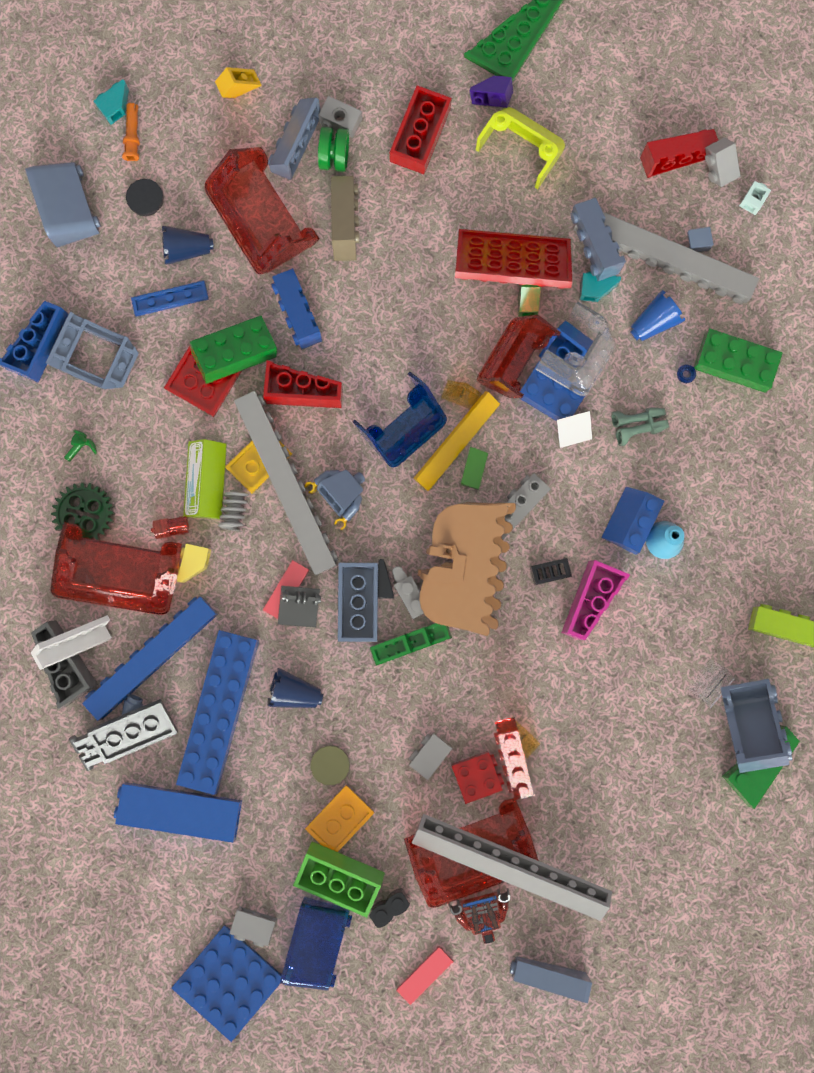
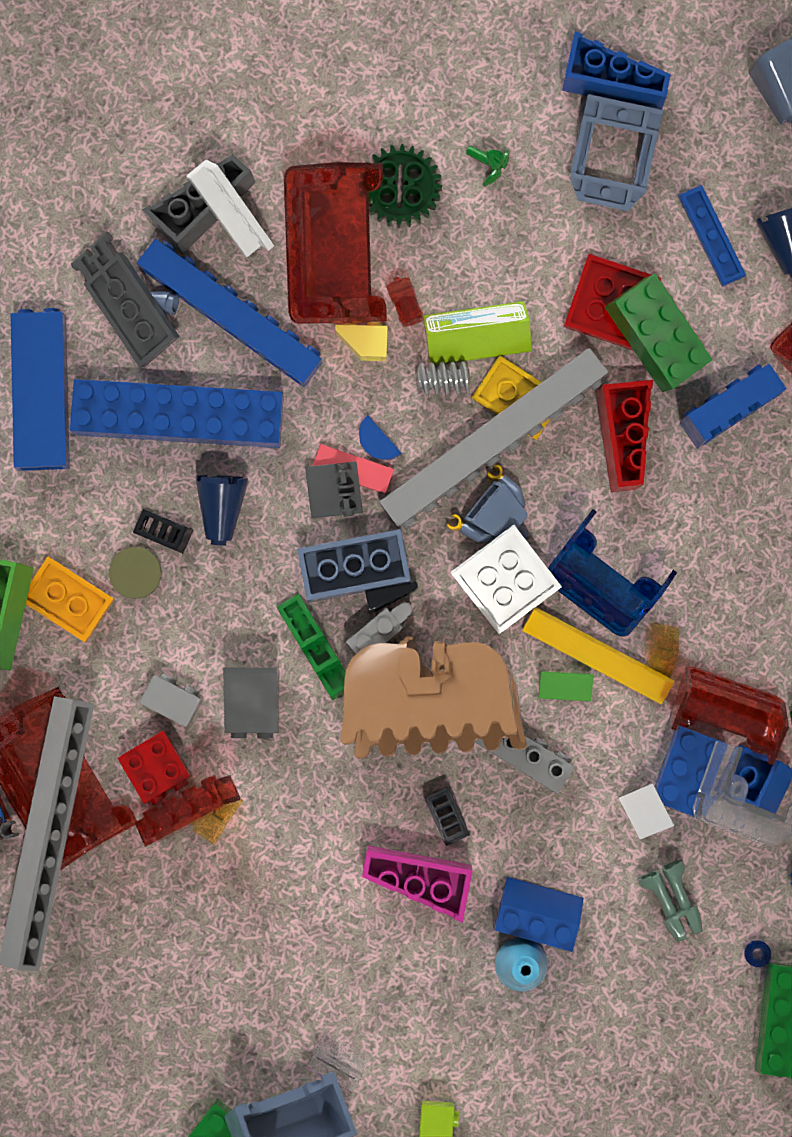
camera: 75 degrees right, 0 degrees up
none -> black slope [133,509,193,554]
none -> dark grey slope [223,667,280,739]
none -> blue tile [359,415,402,460]
none -> white plate [451,525,562,634]

